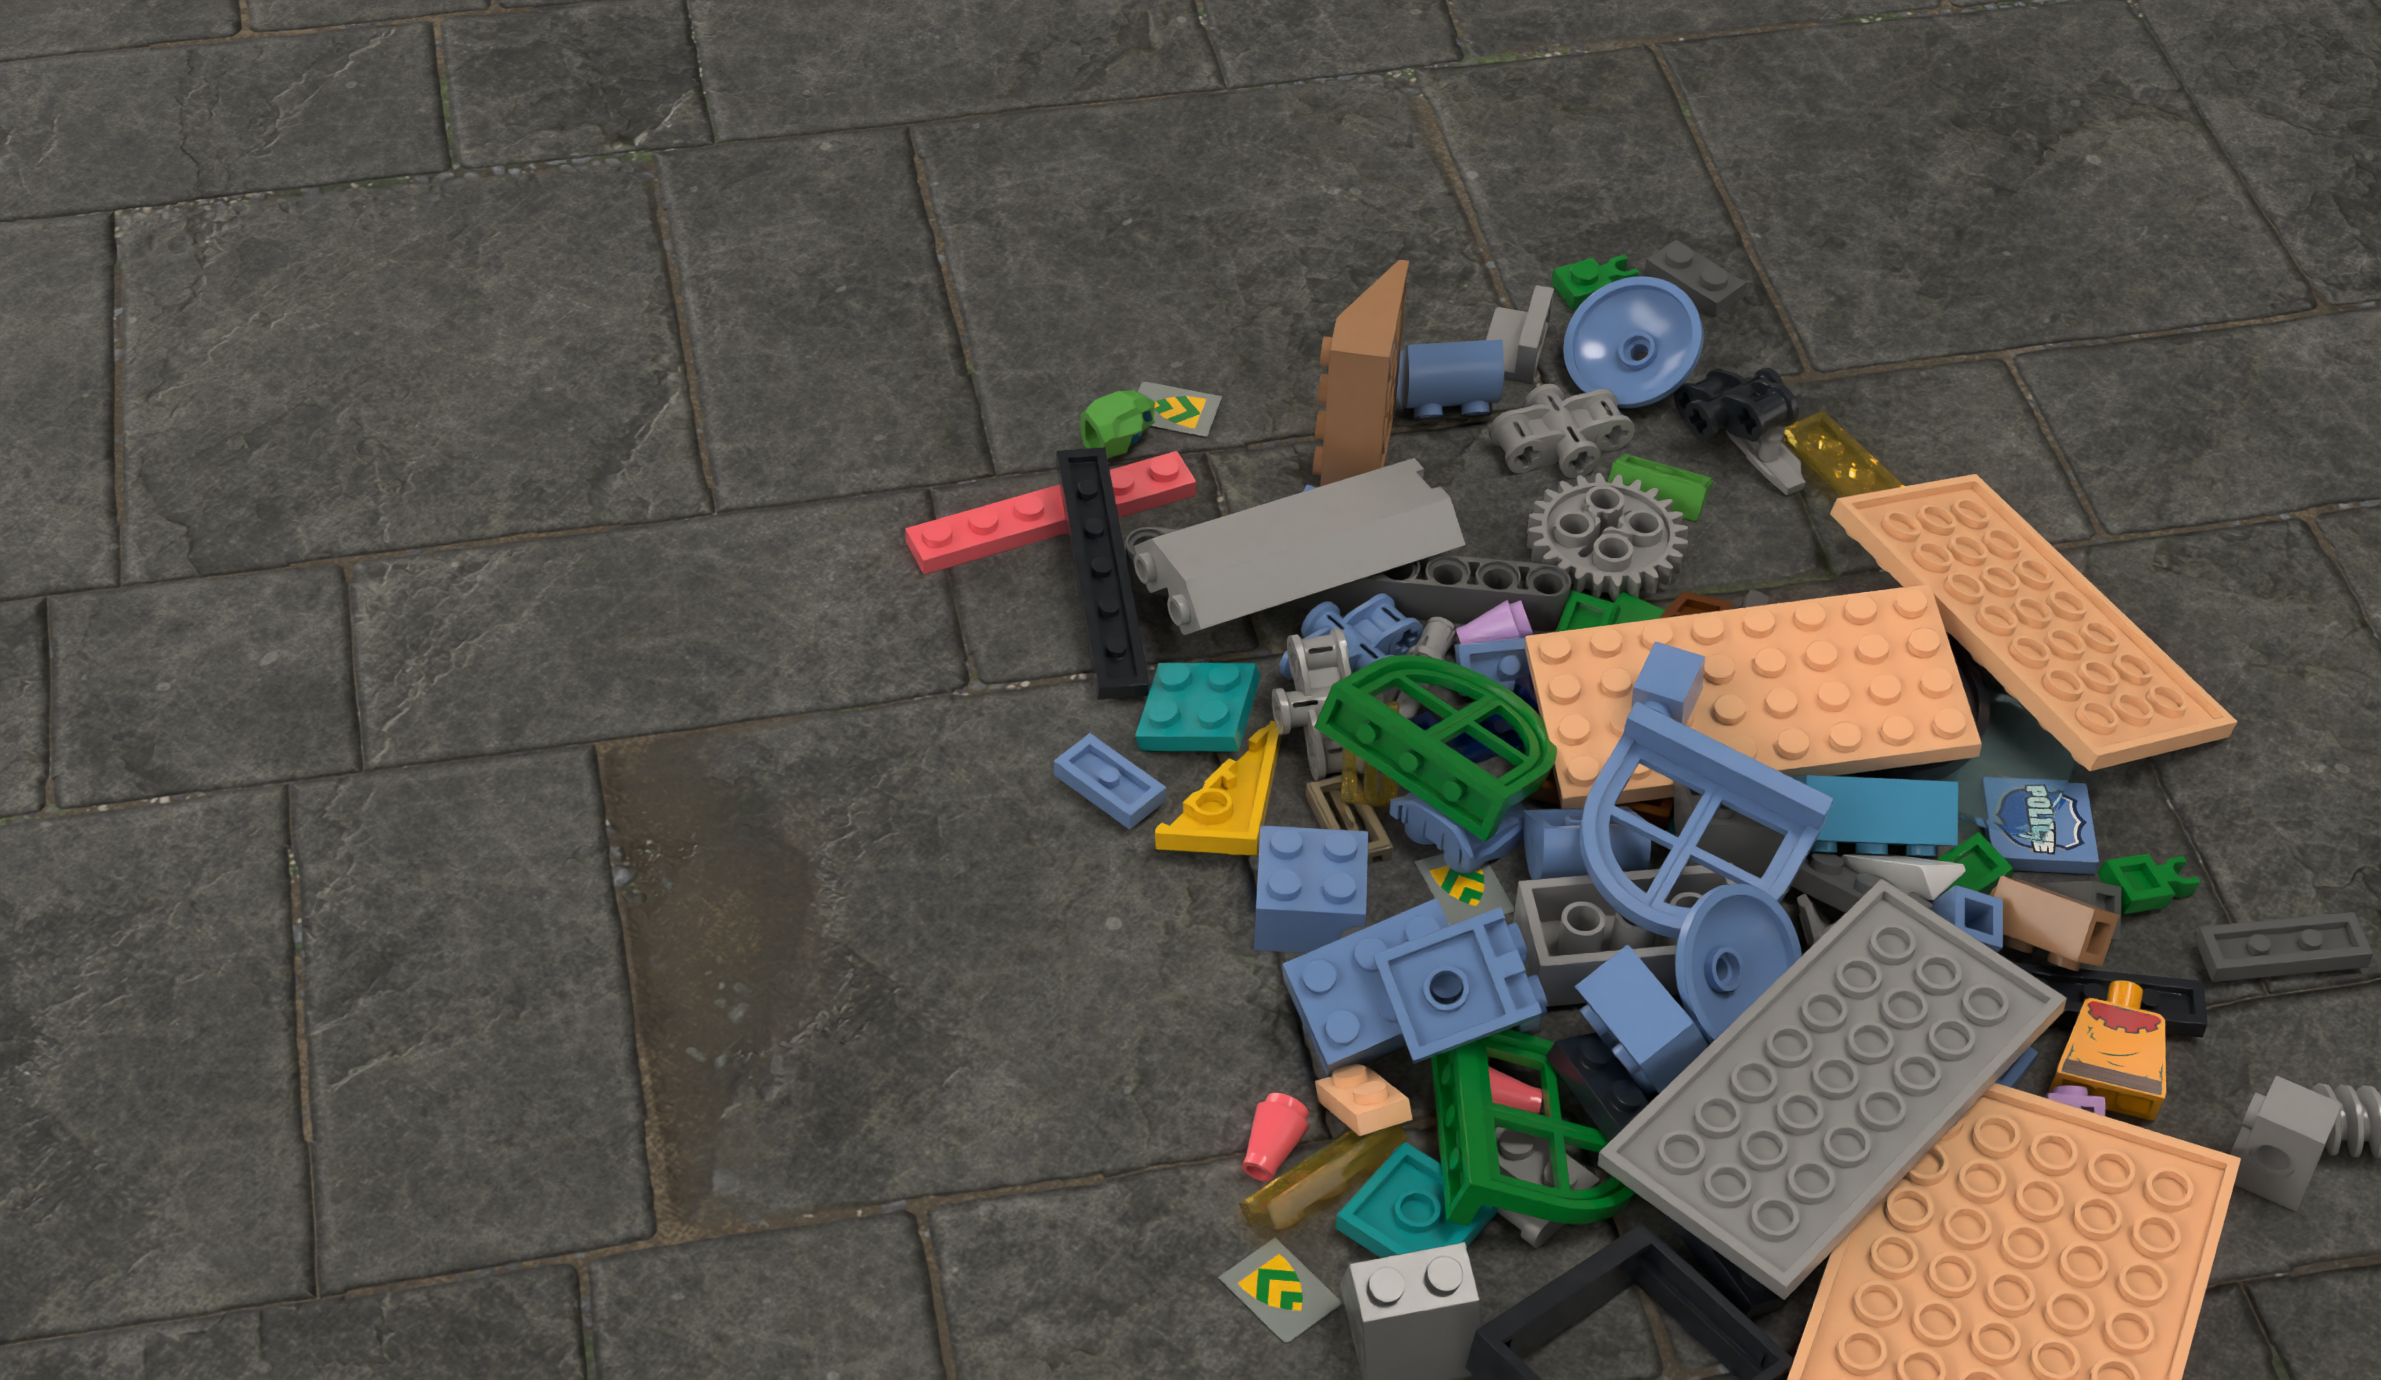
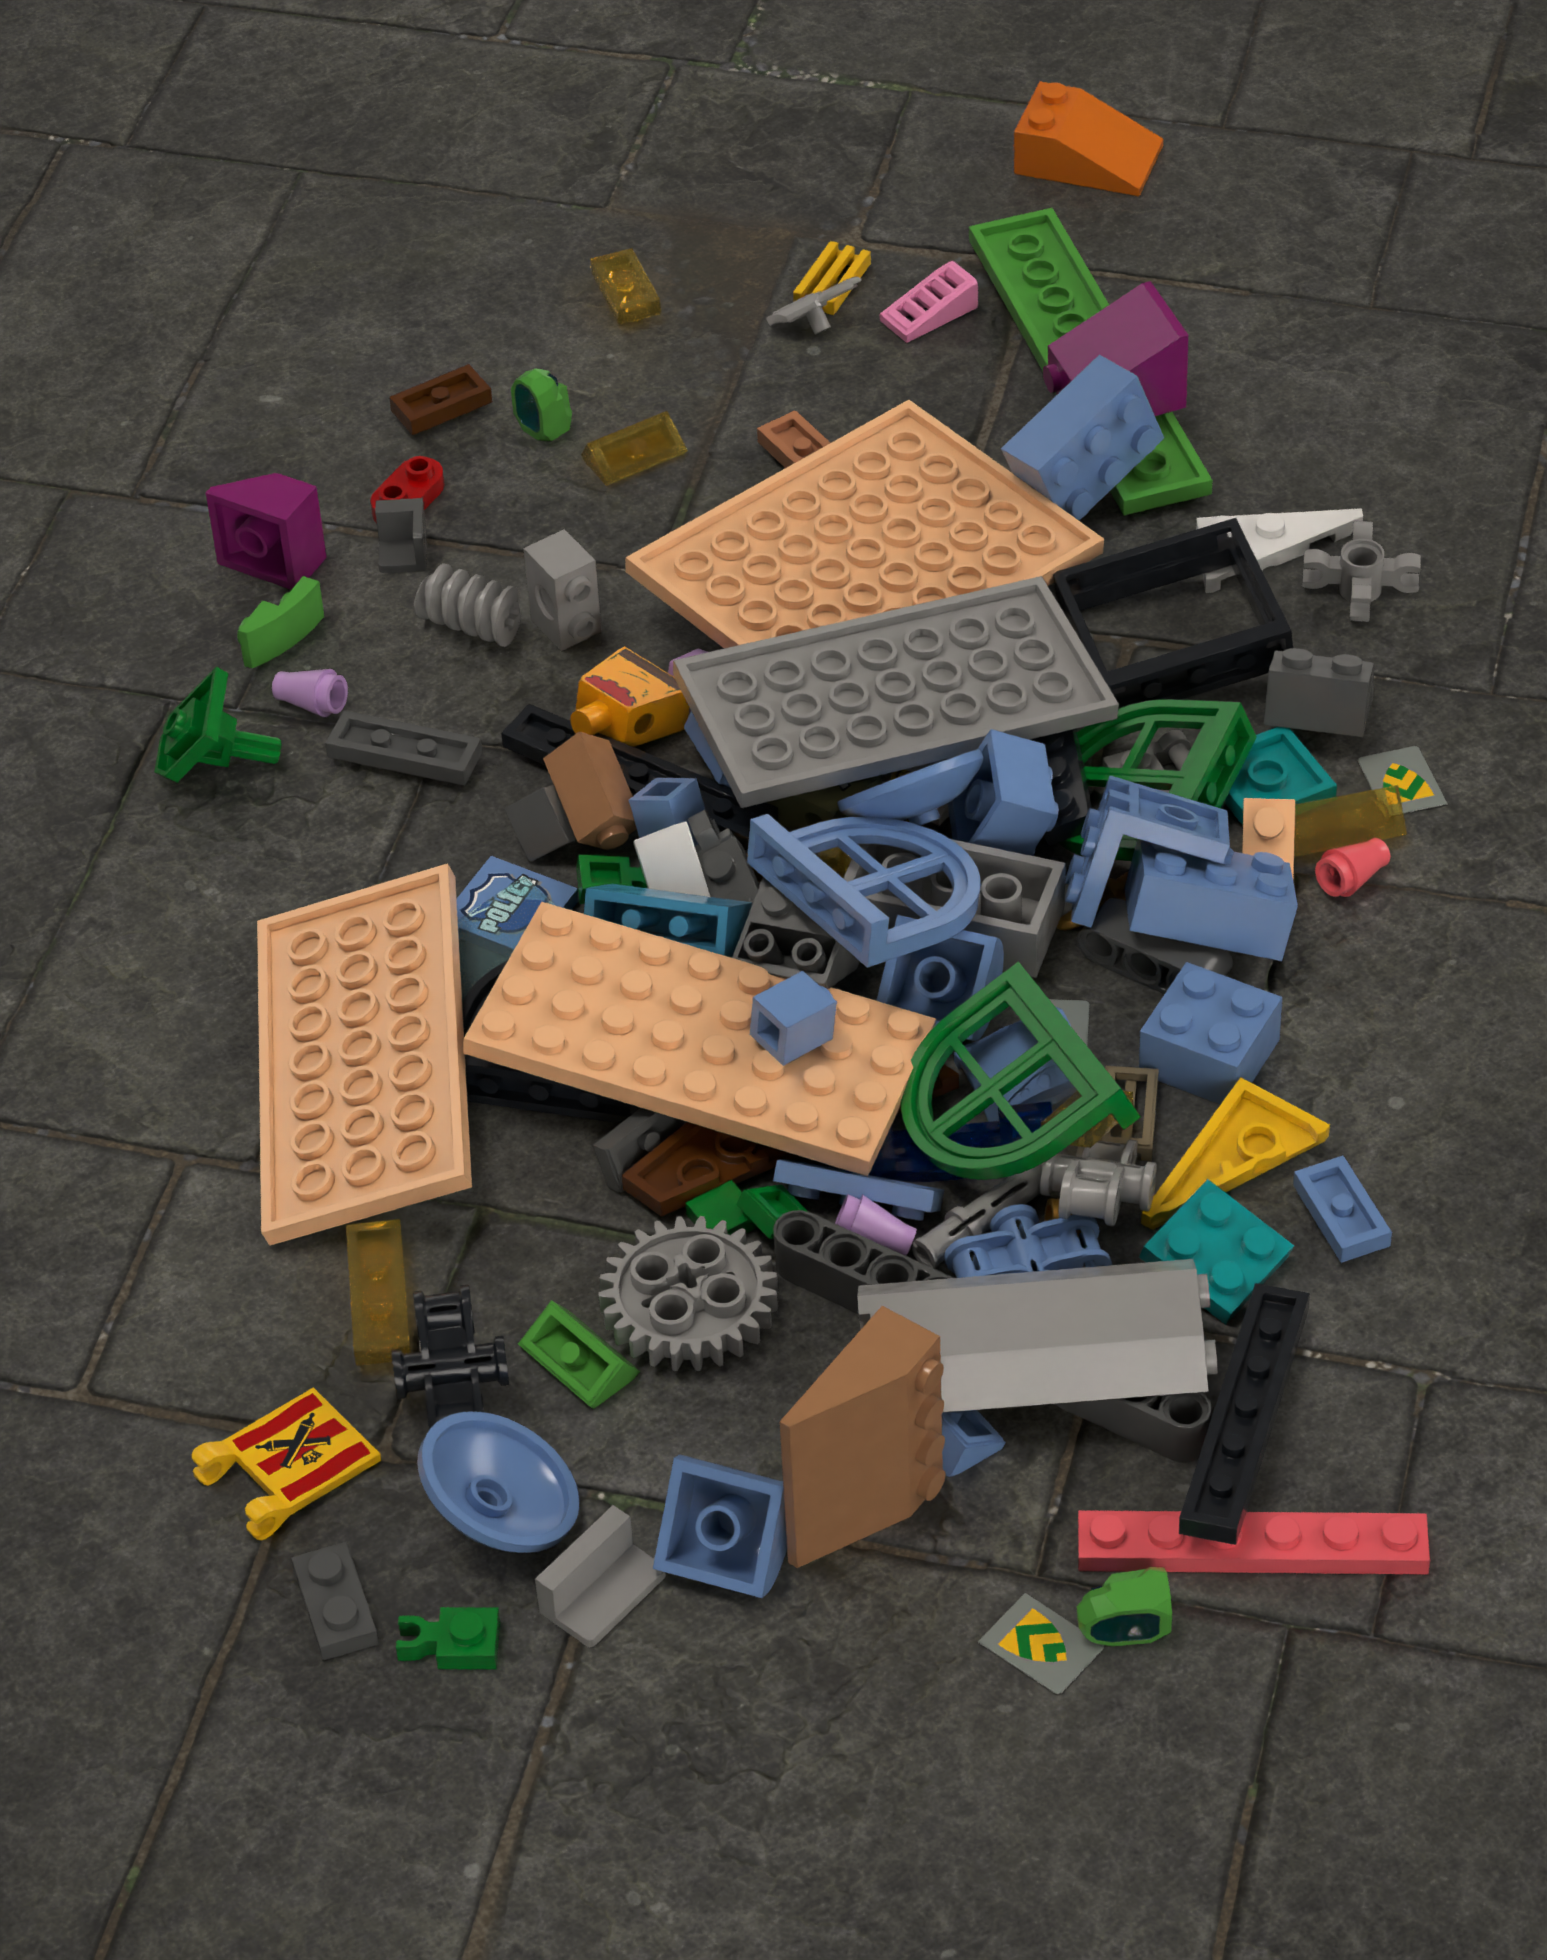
camera: 150 degrees left, 0 degrees up
light grey axle [1488,384,1635,478] -> none
green plate [2097,853,2201,915] -> none
none -> yellow flag [191,1387,381,1540]

